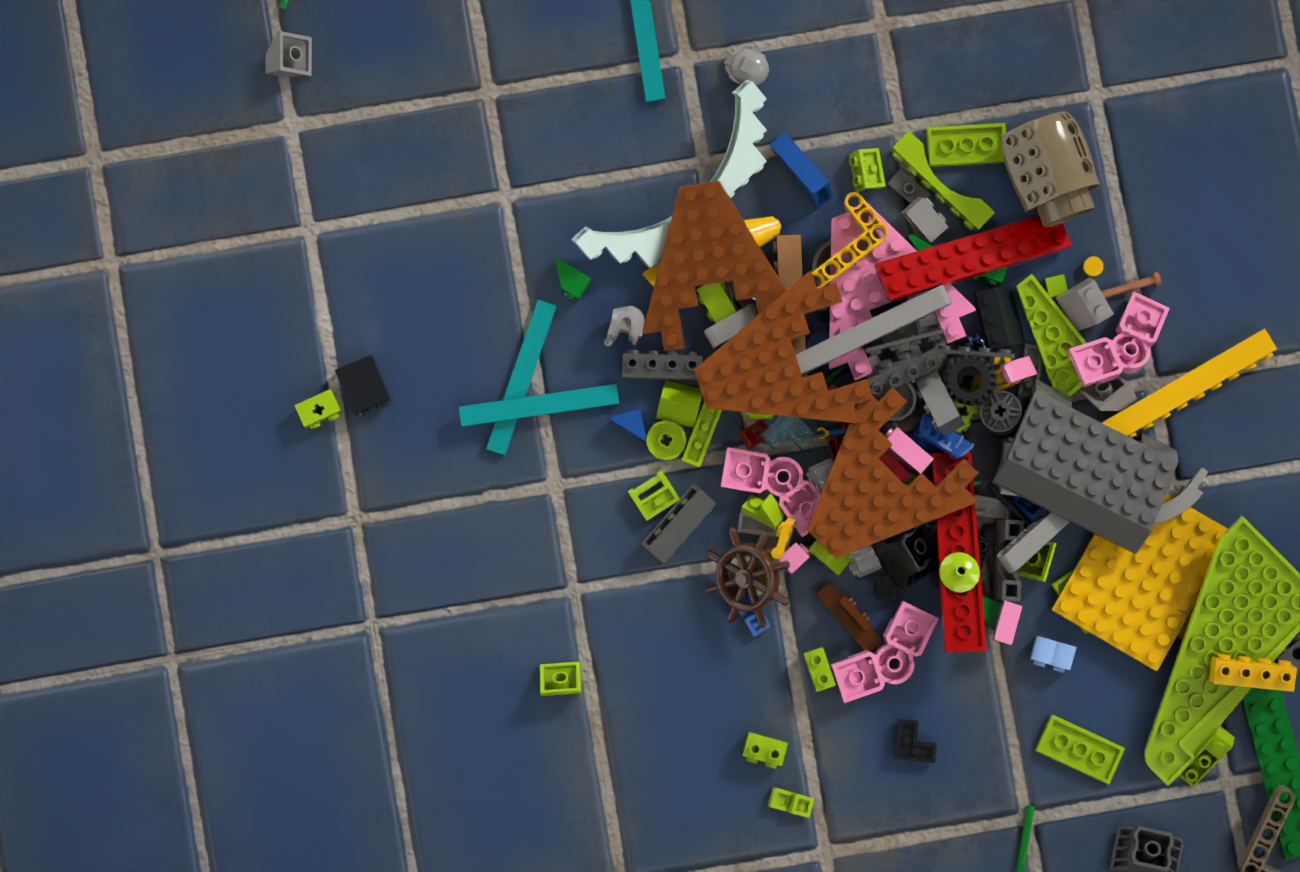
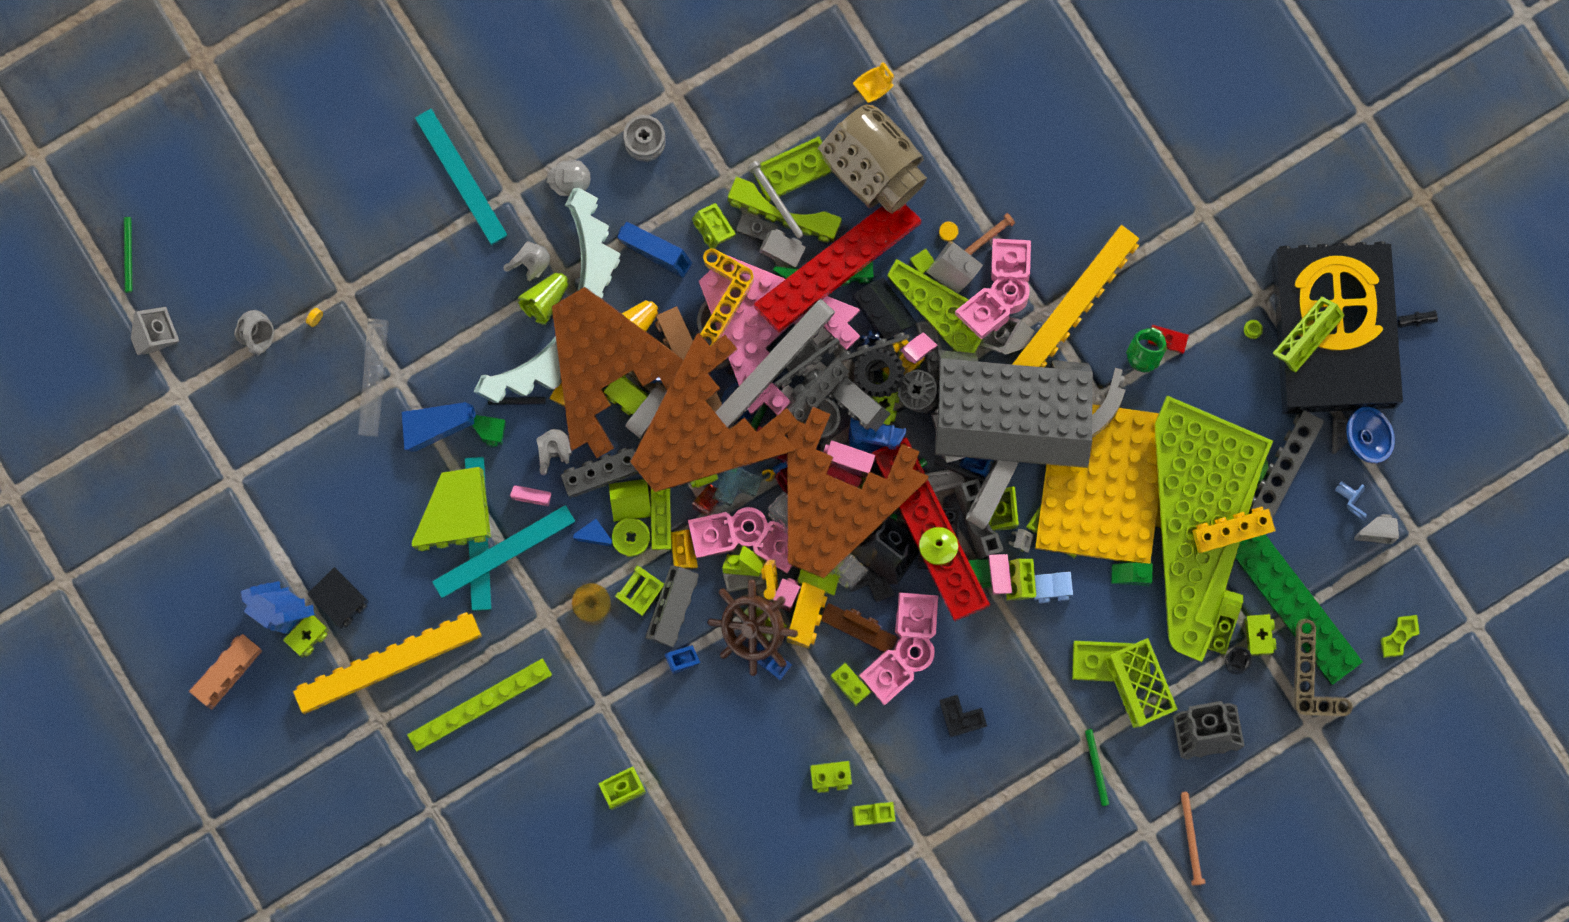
camera: 25 degrees left, 5 degrees down
none -> nougat wedge [189,634,262,710]
none -> light grey helmet [234,310,274,356]
none -> blue slope [241,581,314,634]
none -> yellow brick [293,612,482,714]
none -> yellow tile [306,308,323,327]
none -> clear slope [358,318,389,437]
none -> blue slope [402,402,476,452]
none -> lime plate [407,658,552,752]
none -> lime slope [412,467,491,551]
none -> black bar [488,397,546,405]
none -> light grey helmet [503,241,550,282]
none -> bright pink slope [510,486,551,507]
none -> lime cone [518,273,568,325]
none -> clear yellow brick [572,583,612,625]
none -> light grey wheel [623,115,666,162]
none -> blue slope [665,645,700,675]
none -> yellow slope [671,529,698,569]
none -> light grey bar [748,161,803,238]
none -> yellow slope [787,582,827,649]
none -> yellow piece [853,62,894,103]
none -> lime brick [1006,559,1036,600]
none -> light grey tile [1009,529,1033,553]
none -> lime fence [1104,638,1178,728]
none -> green slope [1111,563,1153,586]
none -> green helmet [1126,327,1167,373]
none -> red plate [1147,325,1189,354]
none -> black wheel [1224,647,1252,675]
none -> lime brick [1245,614,1276,656]

